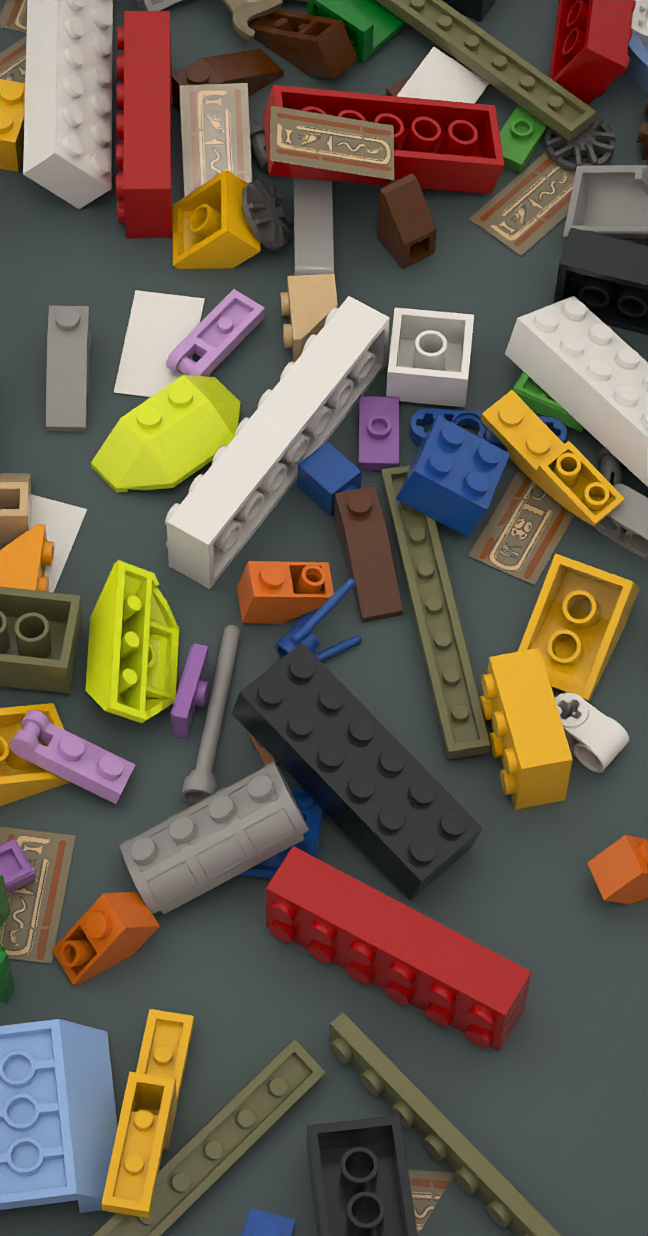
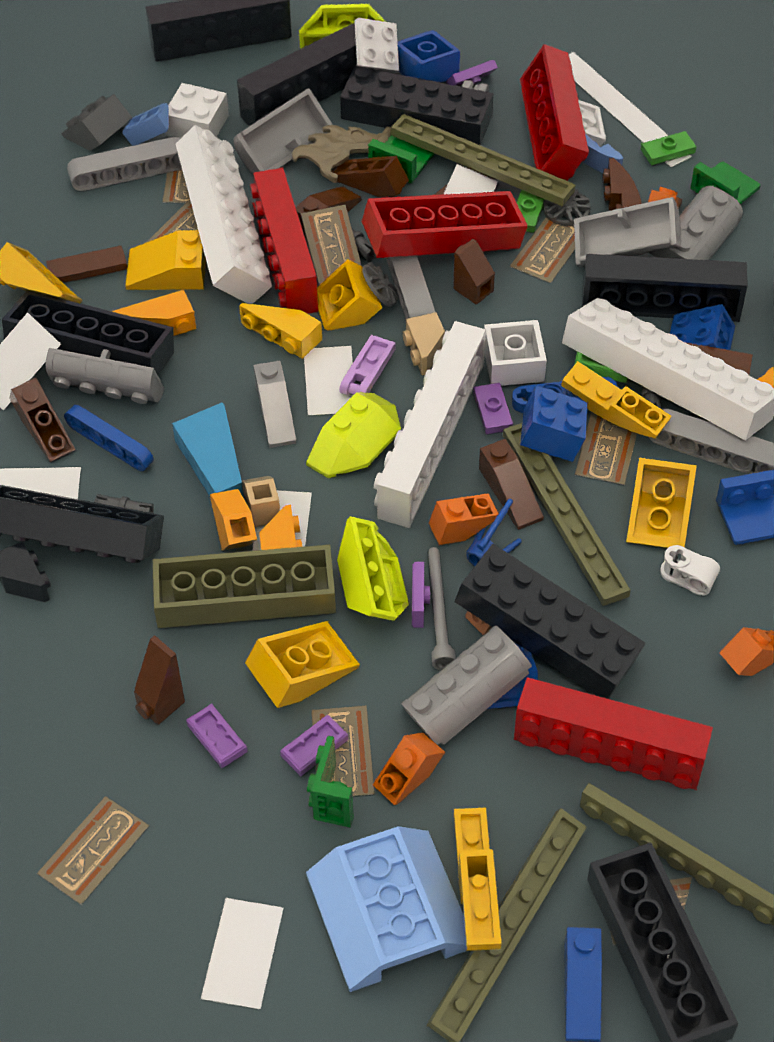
camera: 10 degrees left, 5 degrees down
lavender plate [10,710,135,804] -> none
sticker [270,106,394,180] -> none
blue brick [297,441,361,517] -> none
yellow brick [479,648,573,810] -> none
none -> yellow slope [239,303,322,359]

